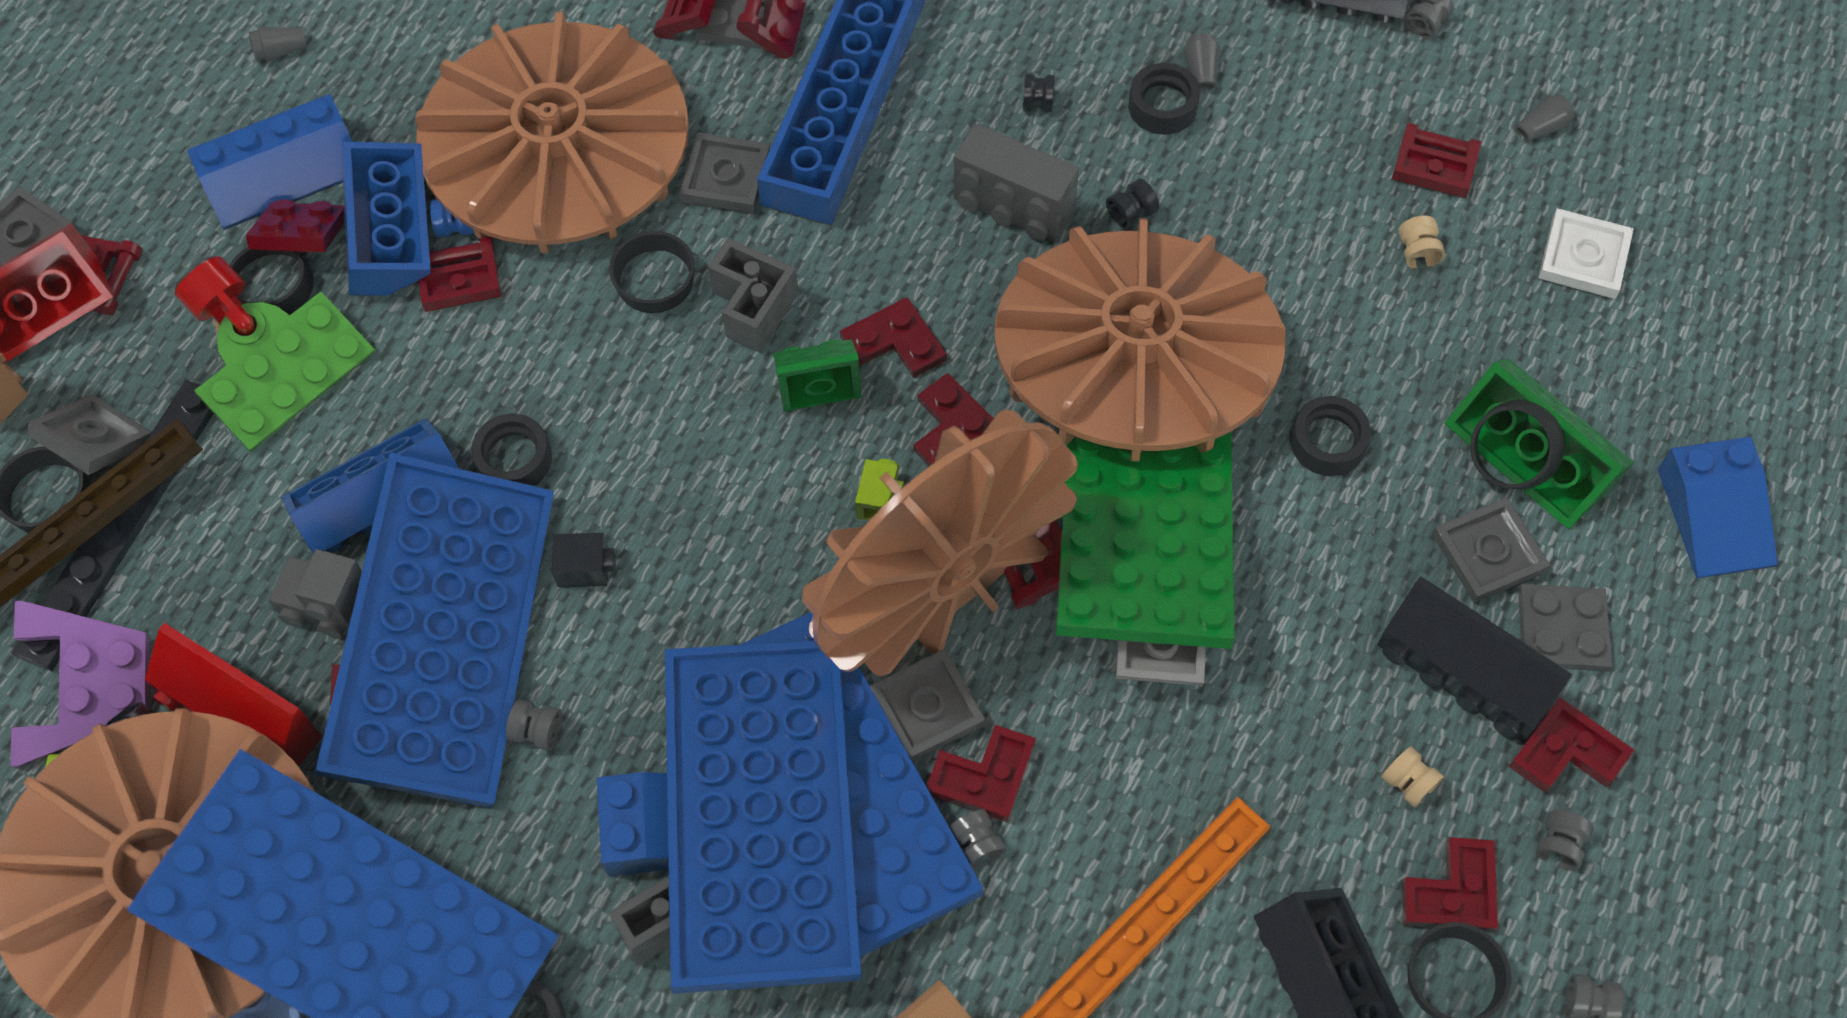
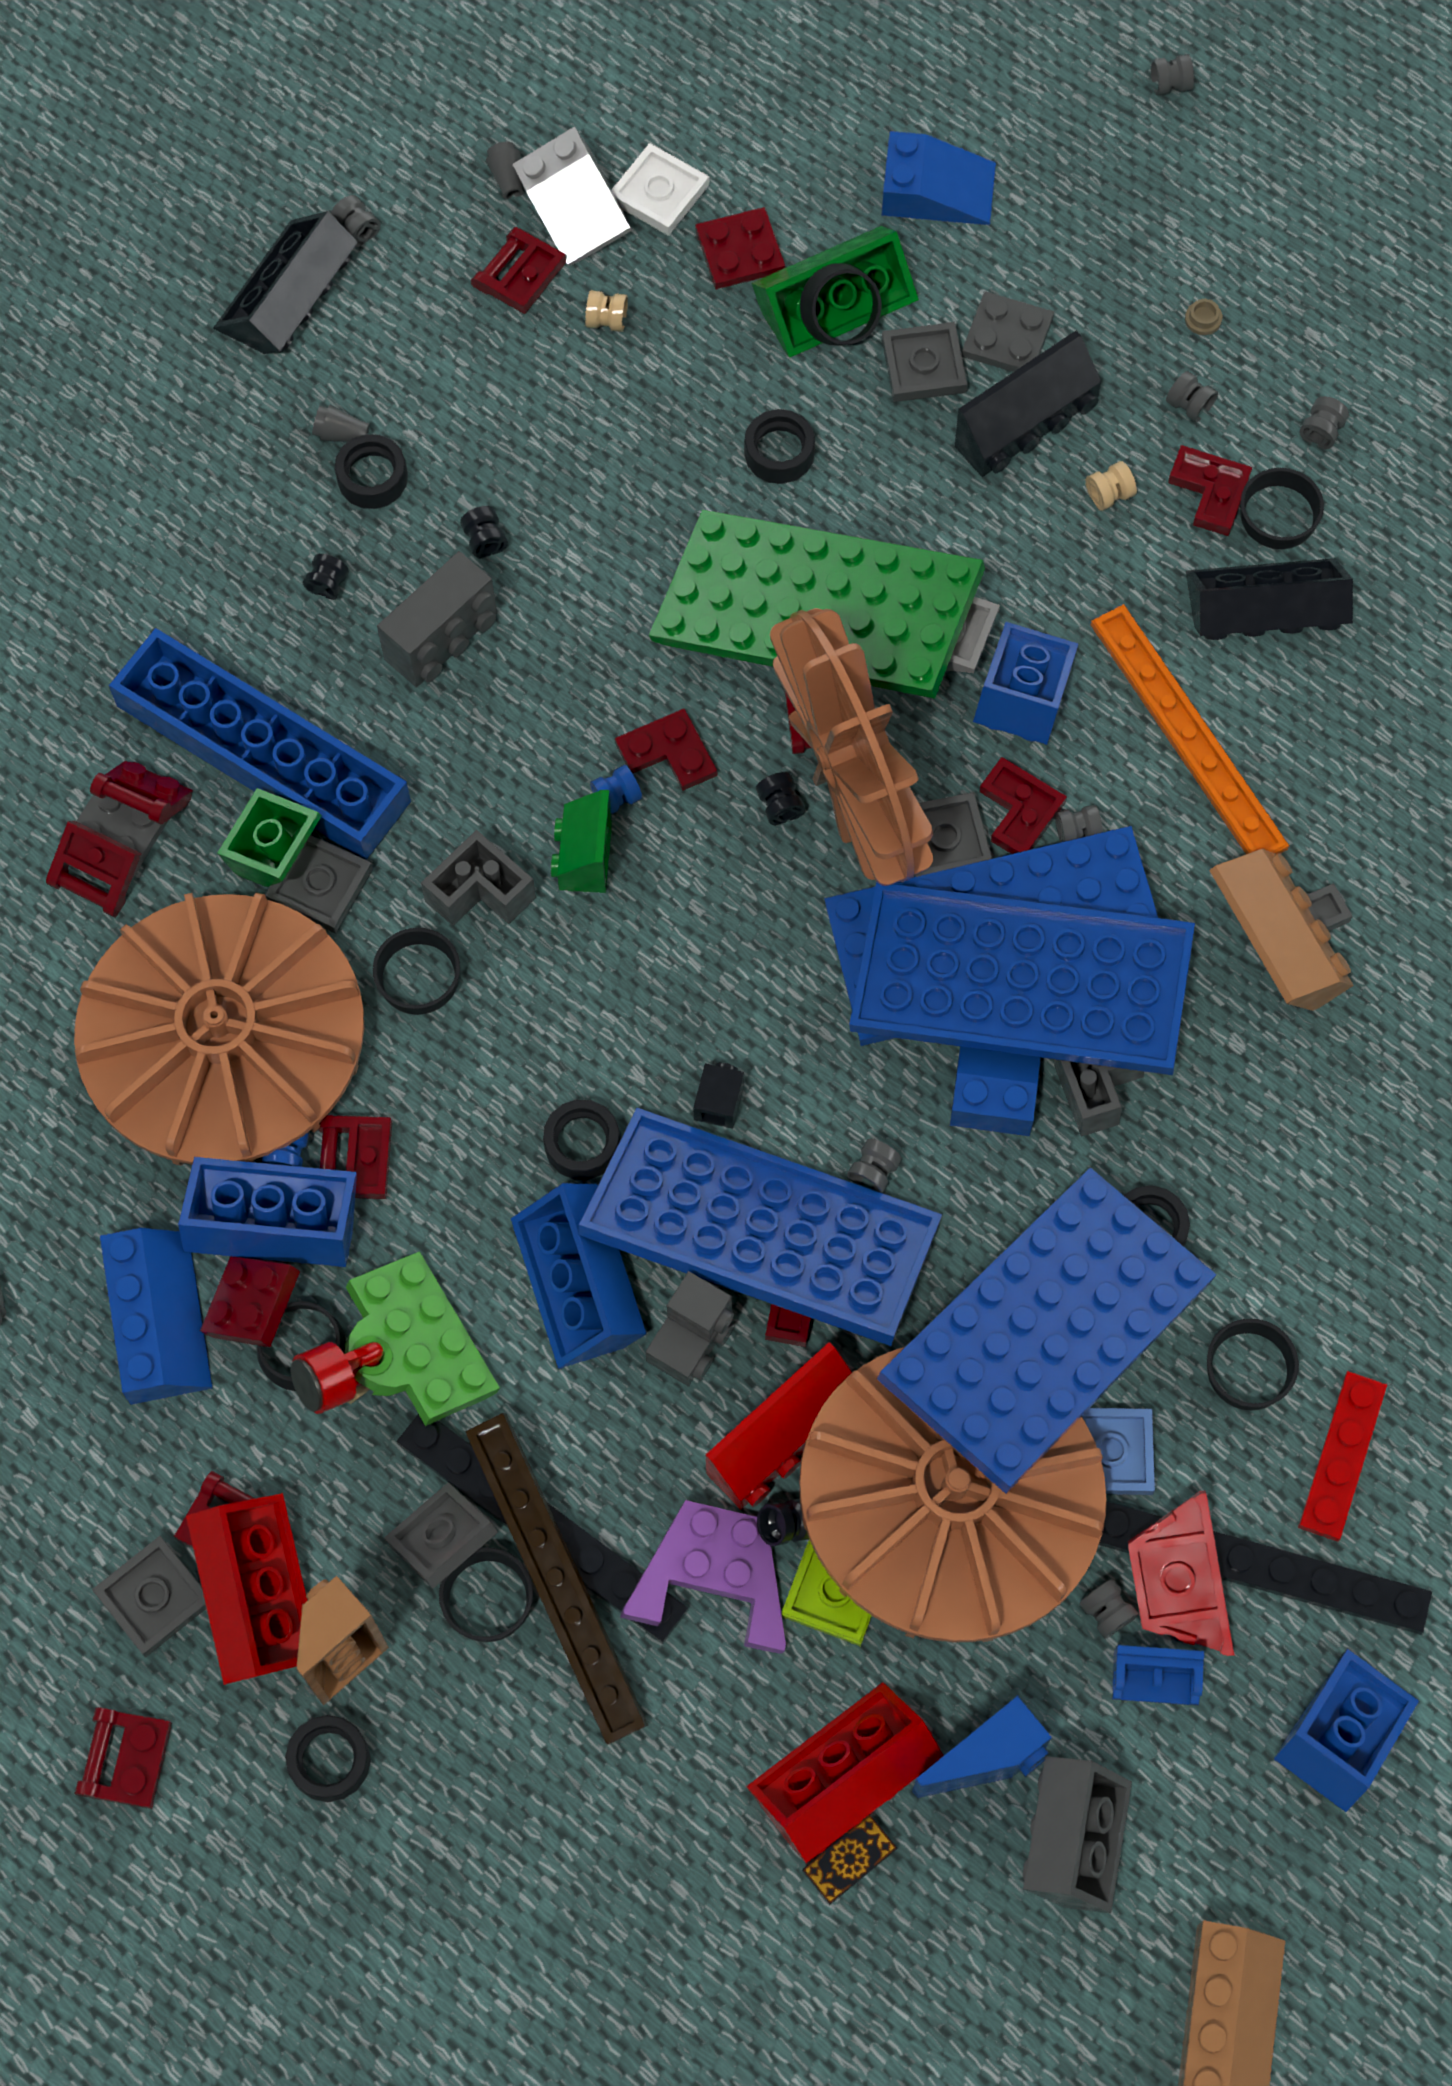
camera: 75 degrees left, 5 degrees up
dark red plate [839,297,947,378] -> none
lime brick [855,459,905,521] -> none
nougat piece [994,219,1286,462] -> none
dark red plate [1509,698,1635,793] -> none
none -> green slope [217,788,322,887]
none -> slope [513,127,632,266]
none -> blue wheel [590,765,642,814]
none -> dark red plate [695,207,785,290]
none -> blue slope [973,622,1078,745]
none -> dark tan plate [1185,299,1222,335]

